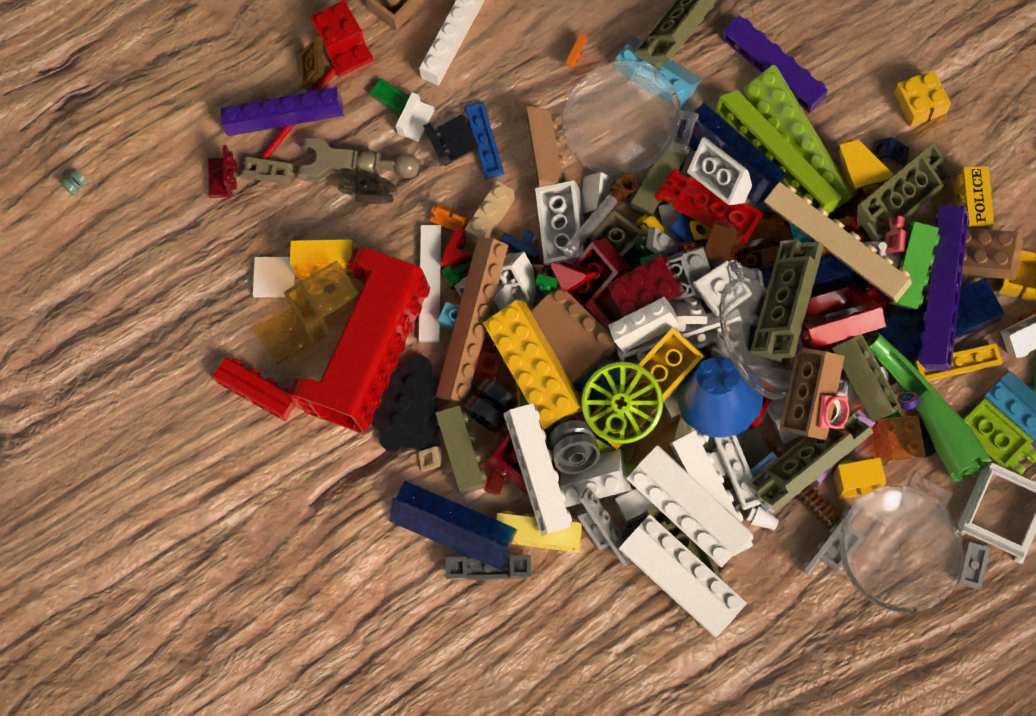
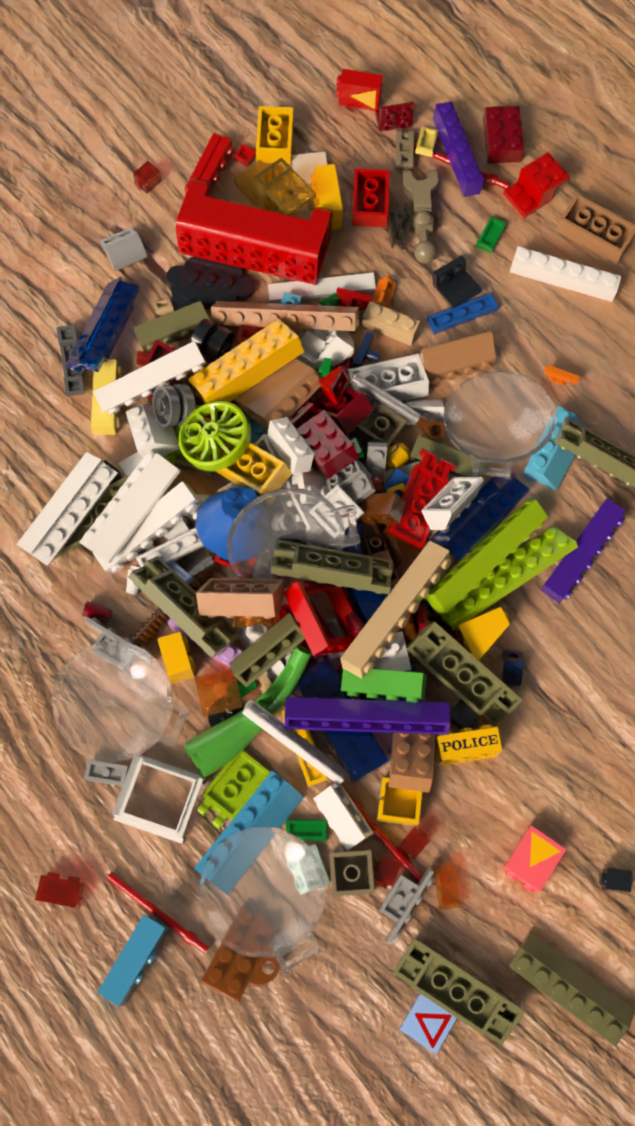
camera: 75 degrees right, 0 degrees up
sand green wheel [60,168,89,196] -> none
pearl gold tile [301,36,324,89] -> none
white panel [396,92,434,142] -> none
light grey bracket [577,488,631,566] -> none
coral piece [818,395,849,429] -> none
coral plate [885,216,907,254] -> none
yellow piece [894,70,951,127] -> none
dark purple tile [897,391,920,409] -> none
none -> dark red cone [82,601,112,621]
none -> light grey brick [100,227,147,271]
none -> clear red brick [133,161,162,194]
none -> red tile [233,144,256,167]
none -> white tile [242,699,346,785]
none -> yellow brick [256,106,293,164]
none -> red brick [336,68,383,111]
none -> dark red cone [345,612,366,639]
none -> red brick [352,168,390,227]
none -> light yellow tile [415,127,438,157]
none -> black brick [450,700,479,730]
none -> dark red brick [483,106,524,163]

